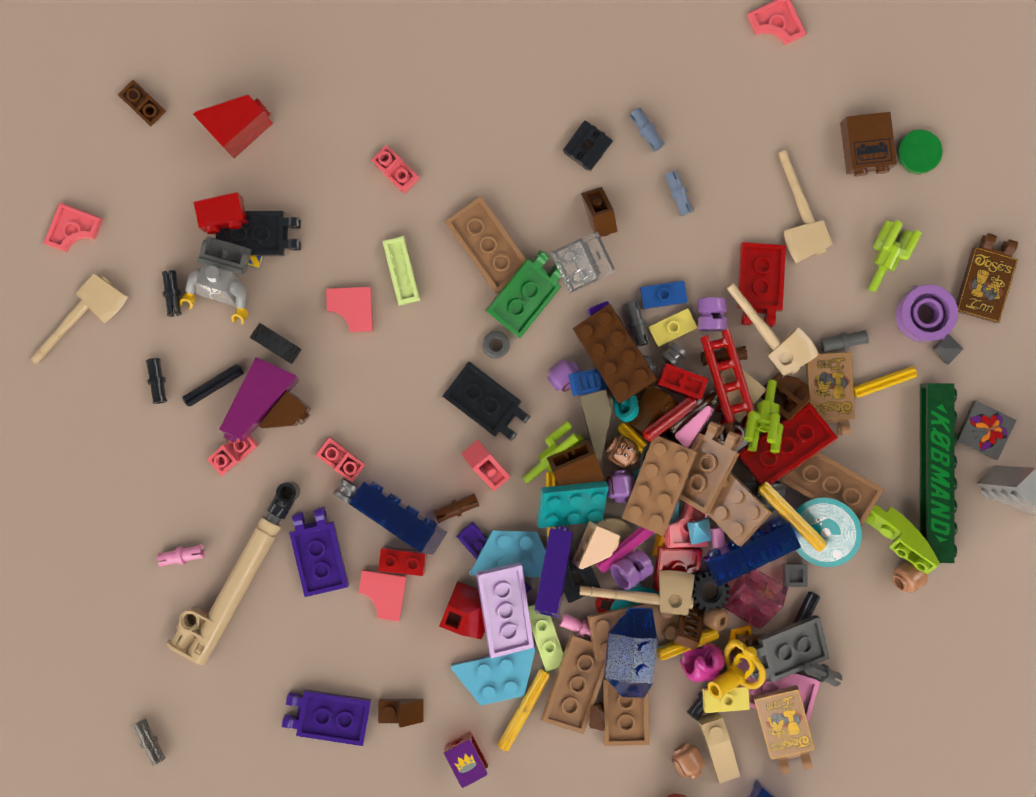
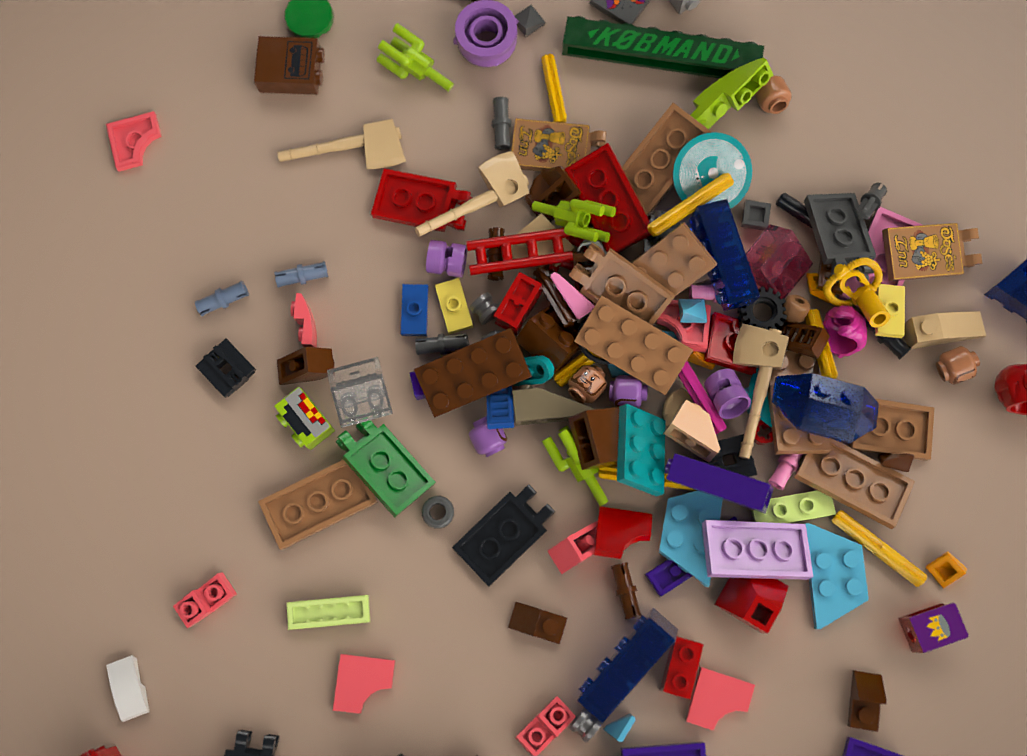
camera: 70 degrees left, 10 degrees down
red axle [642,396,697,442] -> none
none -> white slope [107,655,149,722]
none -> brick [274,387,335,450]
none -> coral slope [291,293,317,347]
none -> reddish brown slope [508,602,567,644]
none -> red tile [594,506,653,559]
none -> medium azure slope [604,714,635,742]
none -> light orange slope [925,551,967,589]

